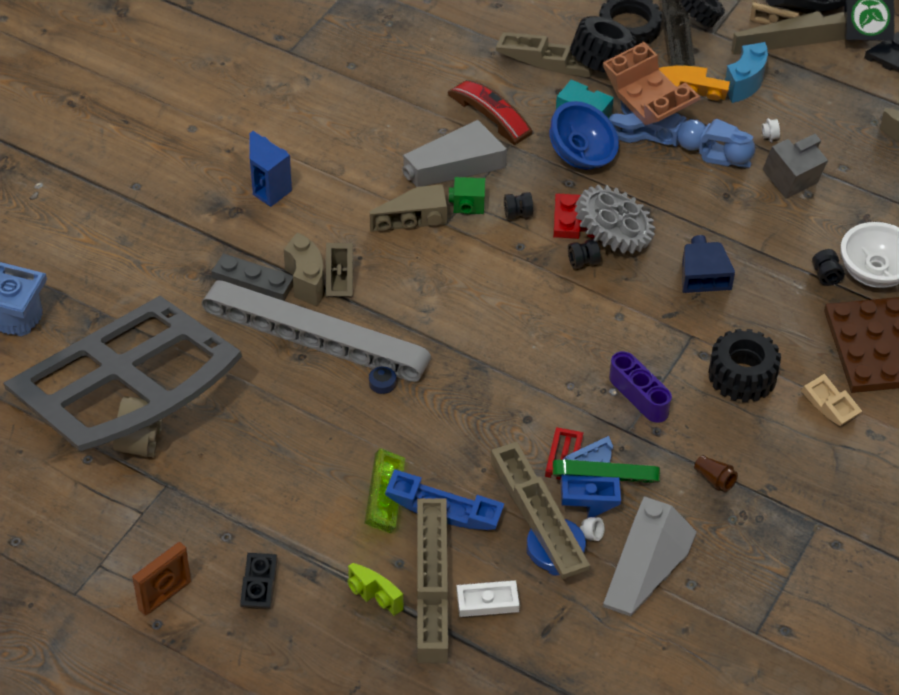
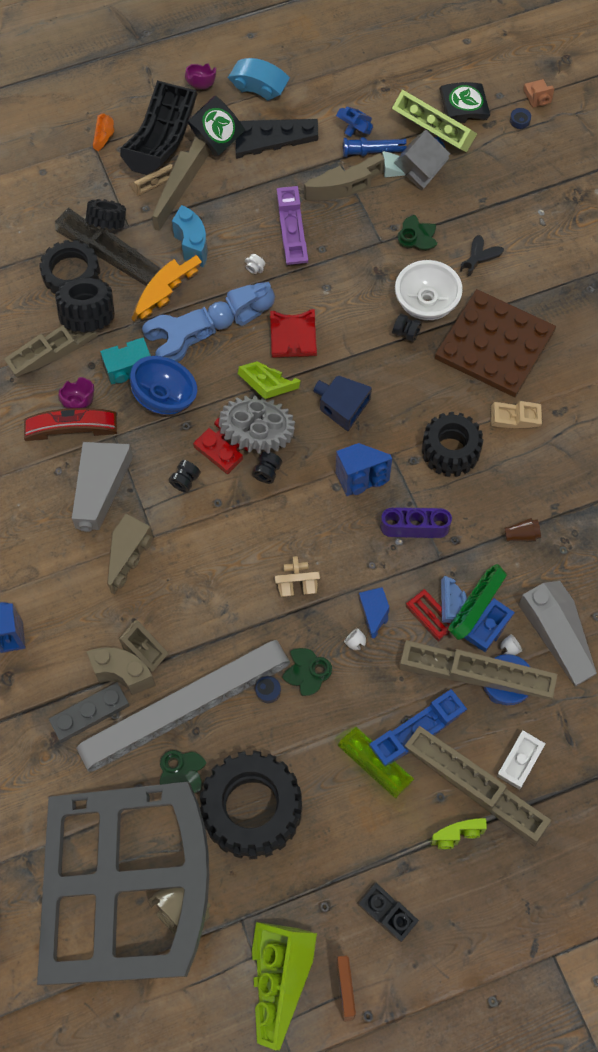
camera: 50 degrees left, 15 degrees up
green brick [449,177,485,214] -> none
nougat slope [603,42,700,125] -> none
flat silver plate [762,133,828,199] -> none
none -> magenta hair [58,377,94,409]
none -> dark green plate [160,750,207,793]
none -> black tyre [200,751,302,859]
none -> lime wing [238,361,301,399]
none -> lime wedge [252,922,317,1051]
none -> red piece [270,309,317,358]
none -> tan hips [275,556,320,597]
none -> medium lavender slope [277,186,308,265]
none -> dark green plate [282,648,332,696]
none -> blue slope [335,443,392,496]
none -> white hinge [344,628,366,650]
none -> blue slope [359,587,390,638]

